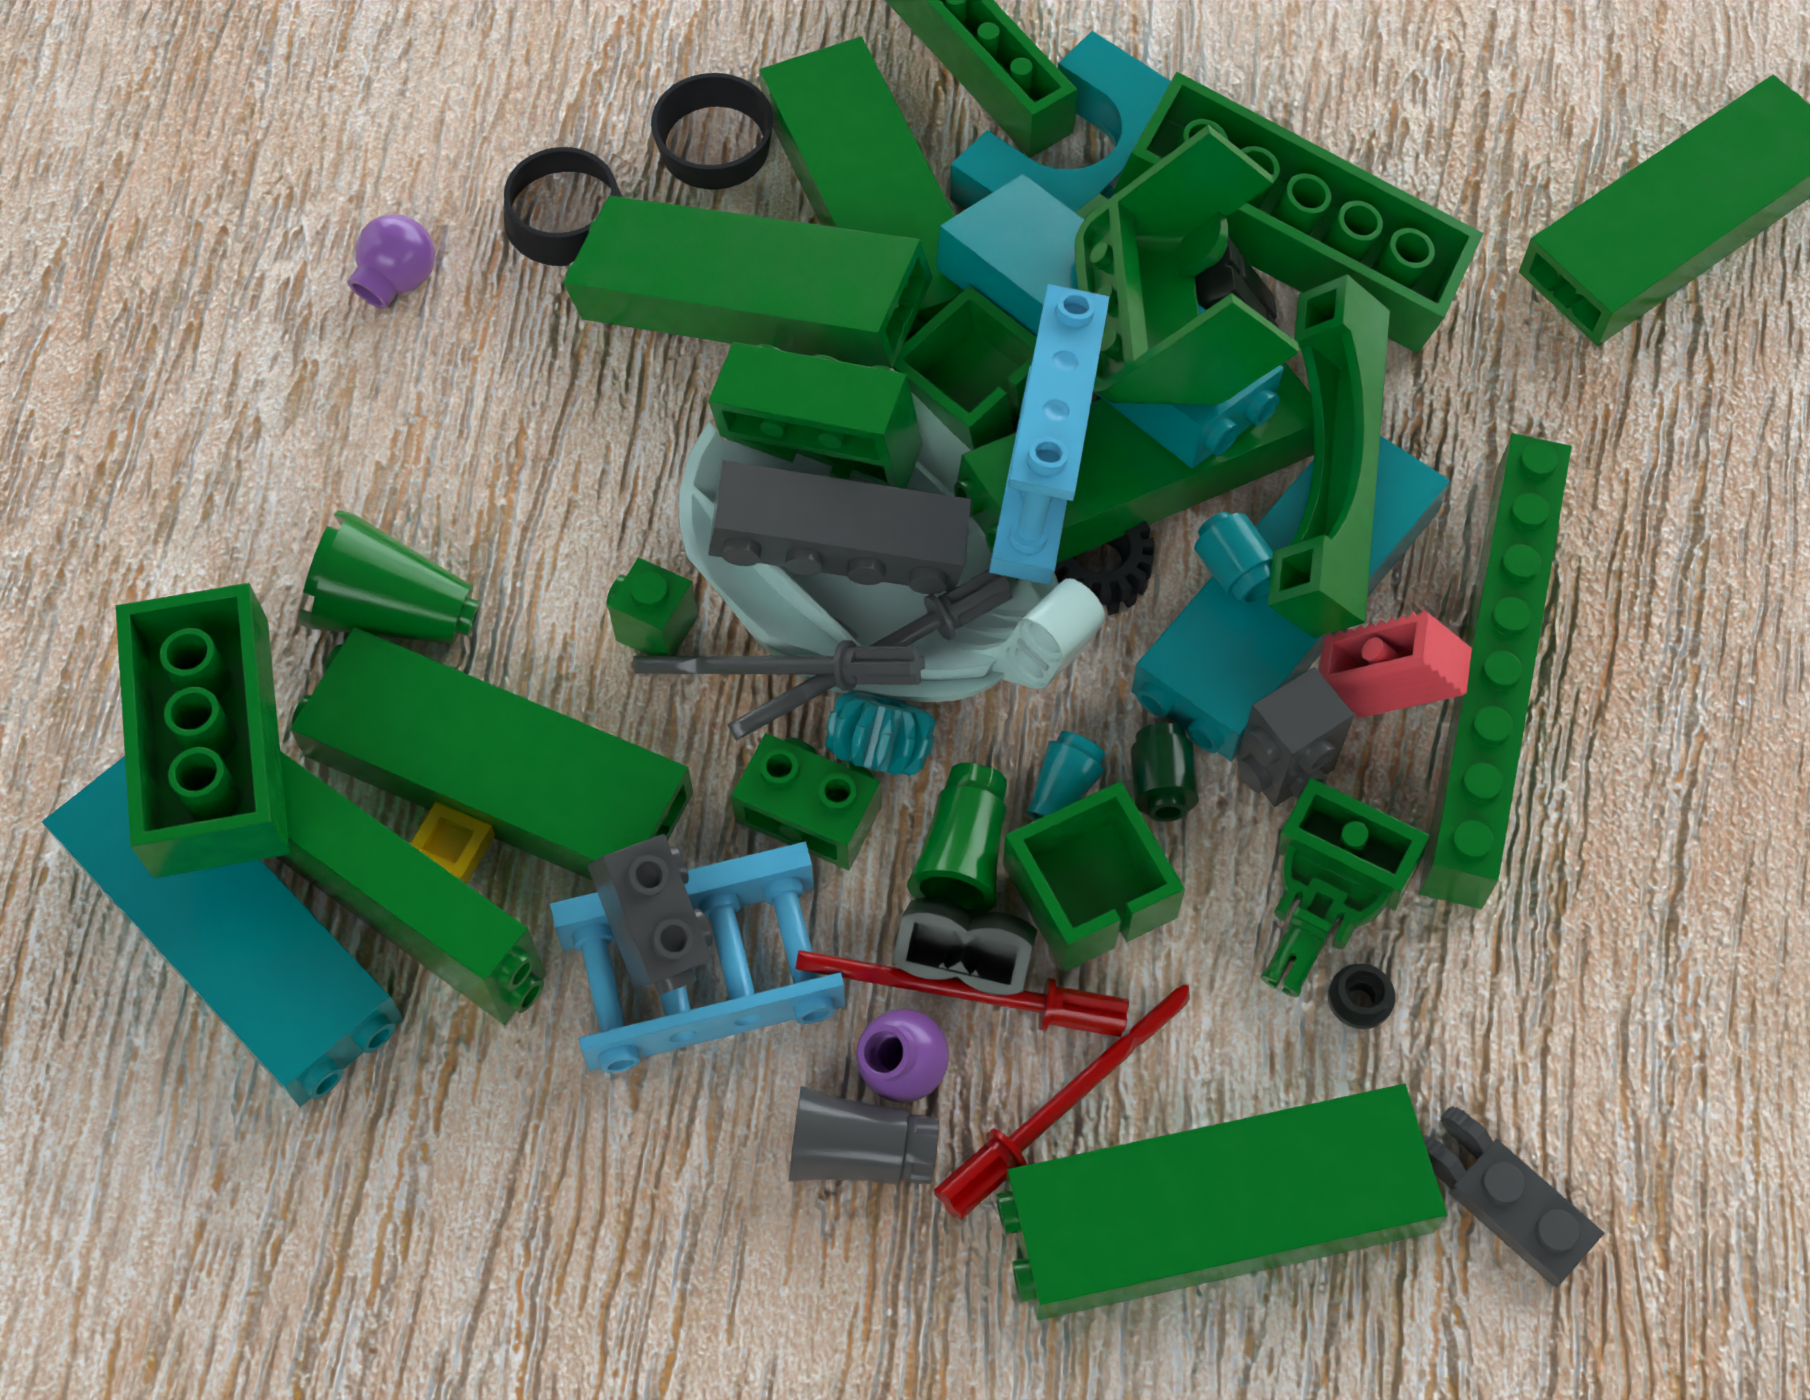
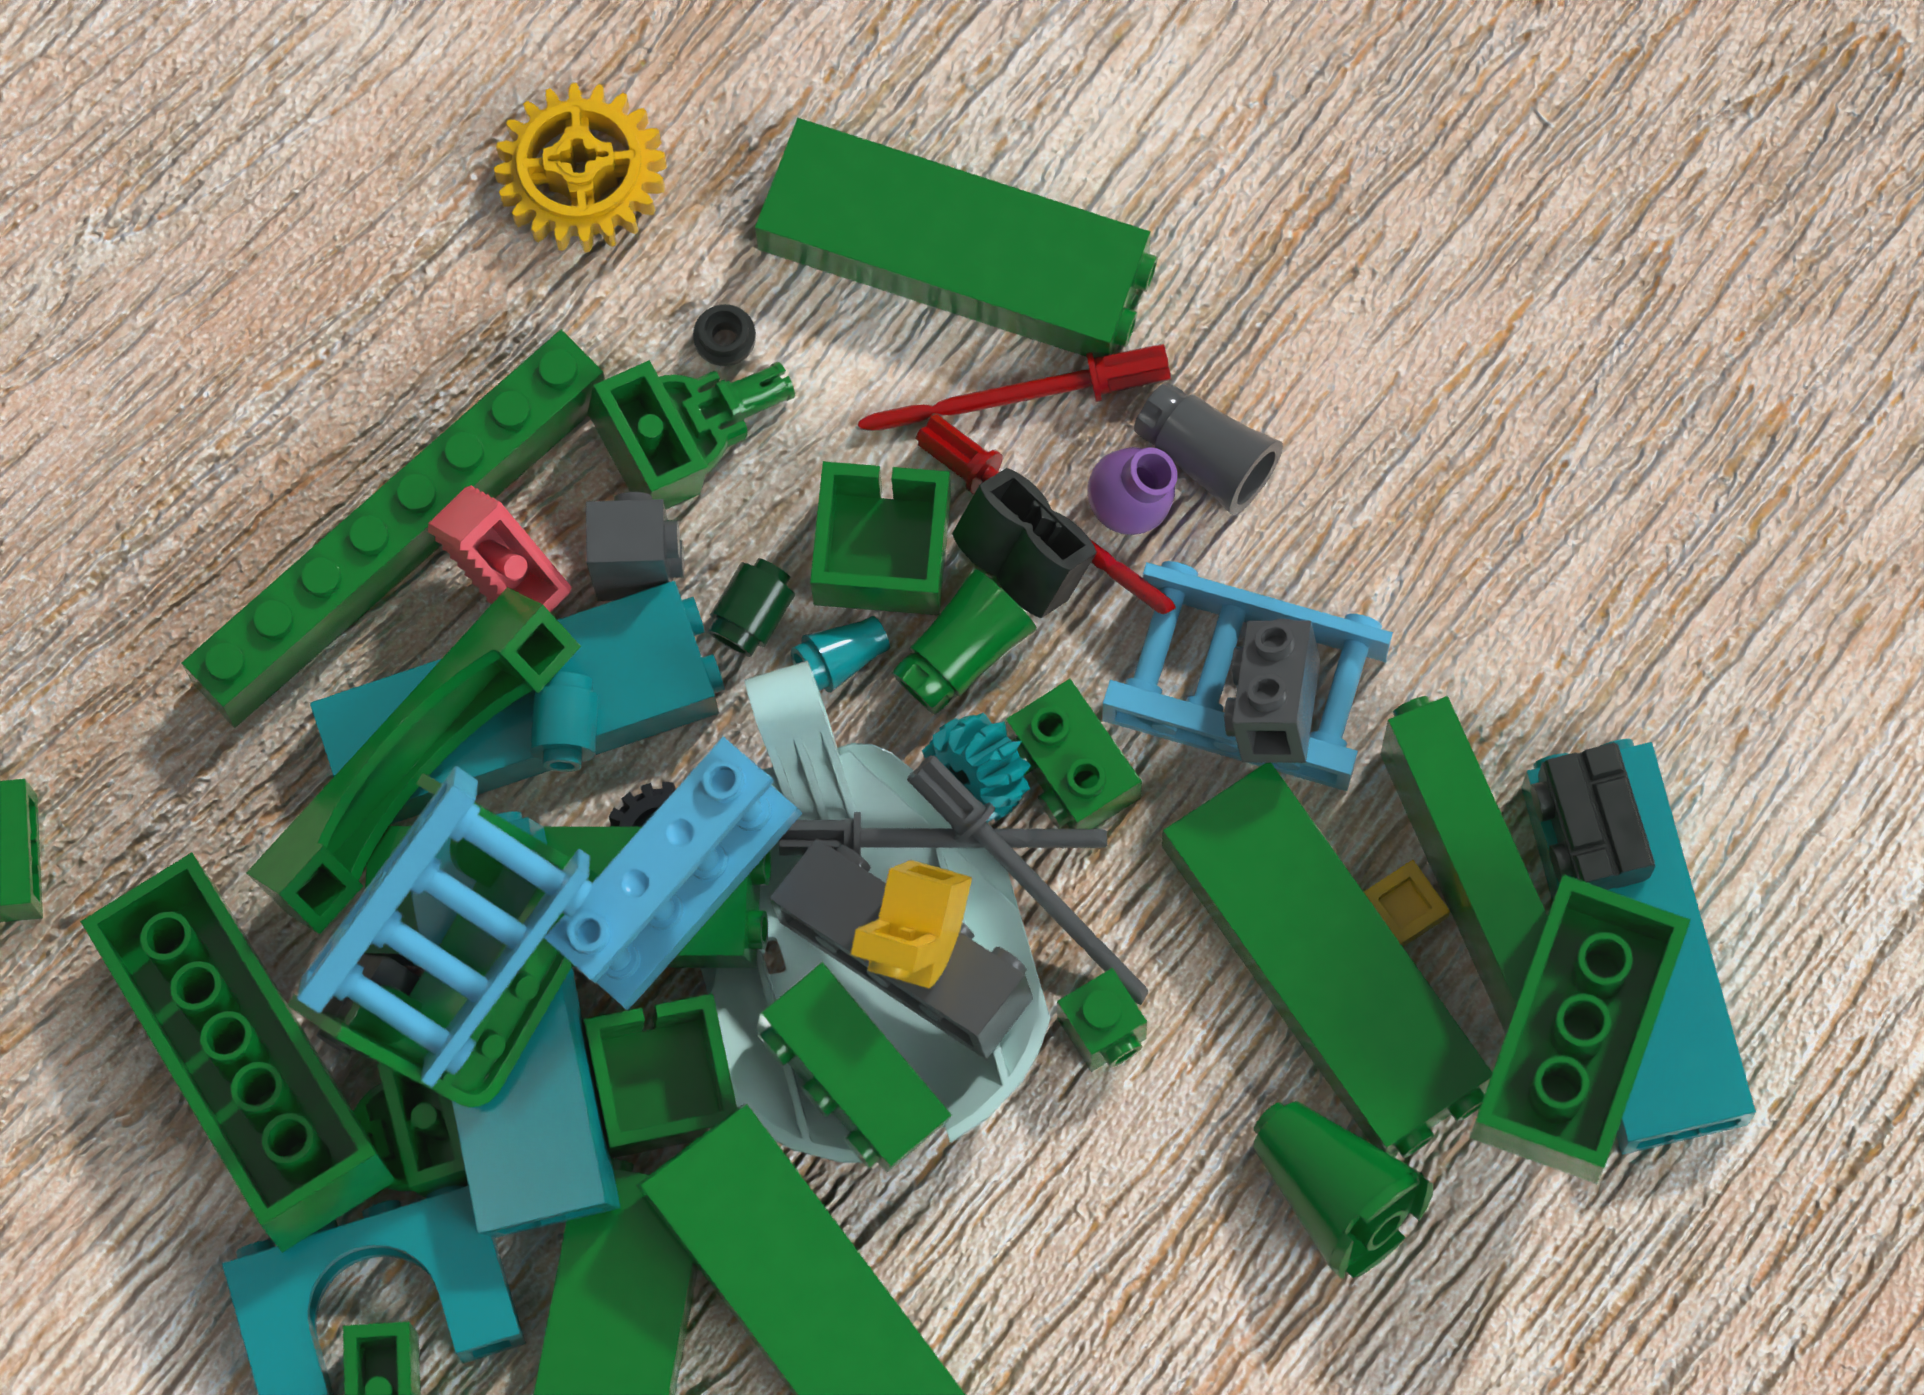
camera: 145 degrees left, 10 degrees up
dark grey hinge [1423,1106,1605,1288] -> none
none -> medium azure fence [297,766,593,1088]
none -> yellow gear [494,83,667,253]
none -> yellow brick [850,860,972,988]
none -> pearl dark grey brick [1531,742,1656,890]

